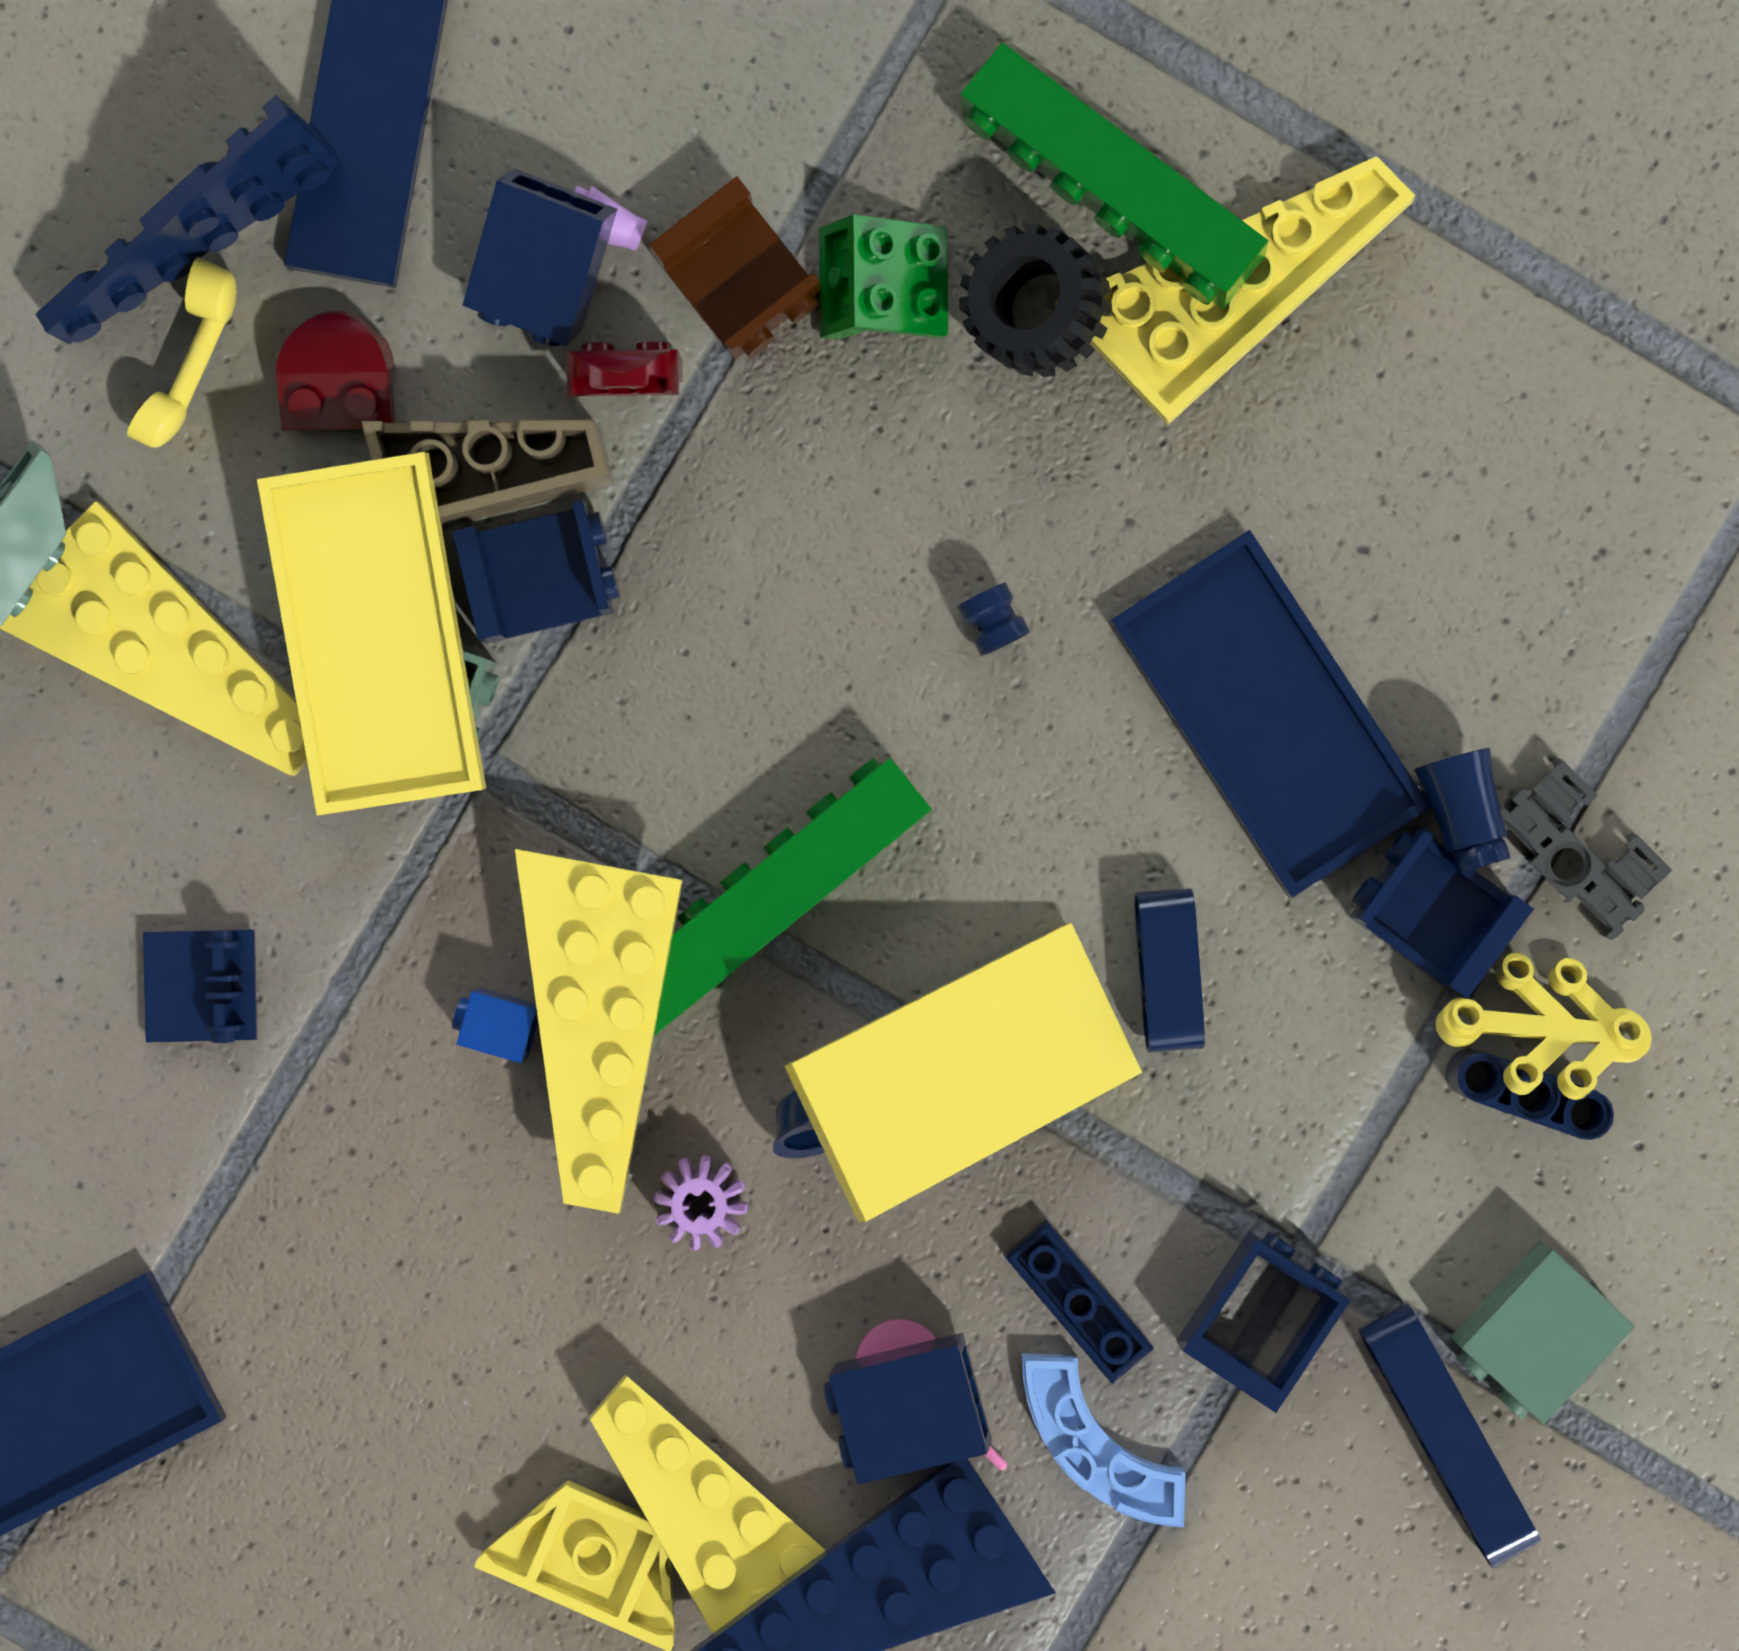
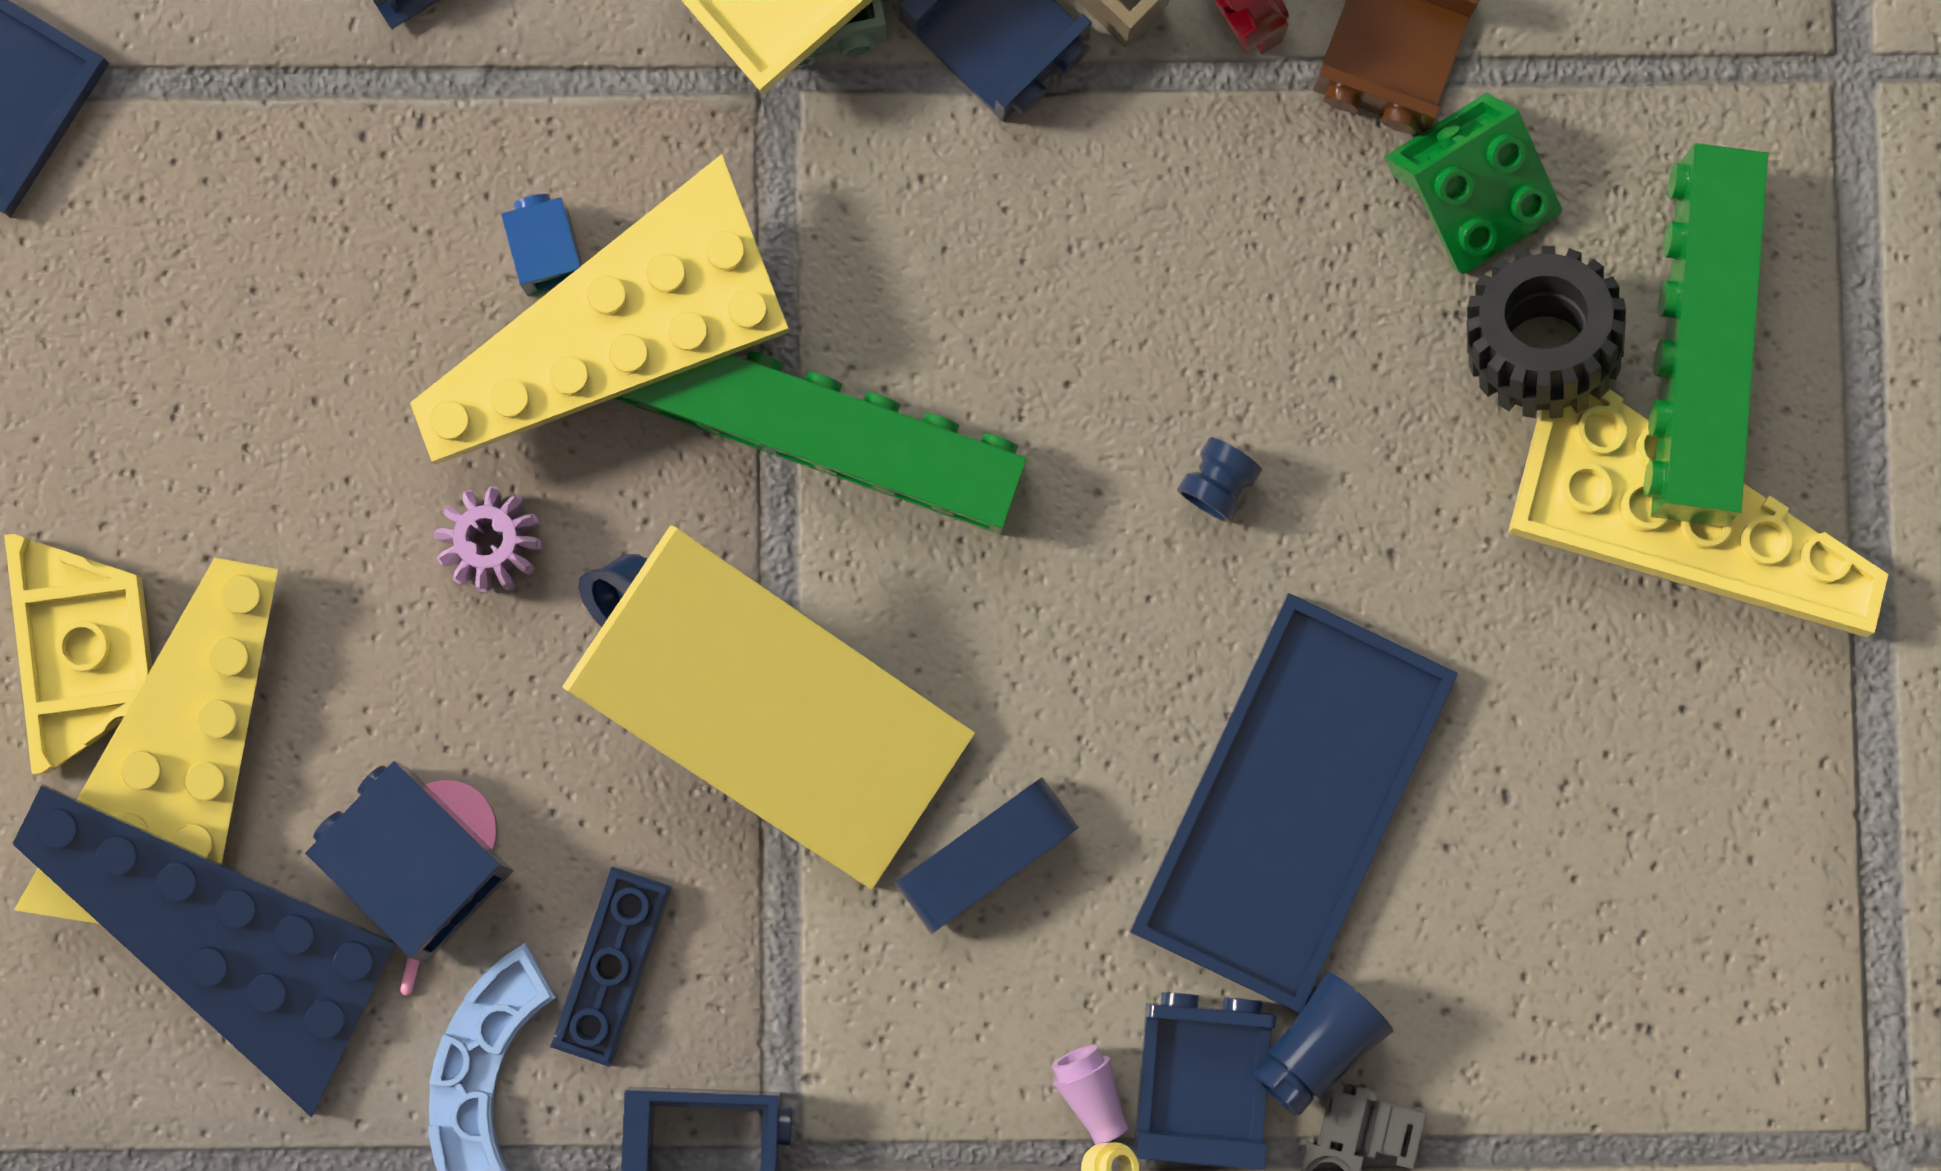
camera: 50 degrees right, 5 degrees down
none -> lavender cone [1052,1044,1129,1144]

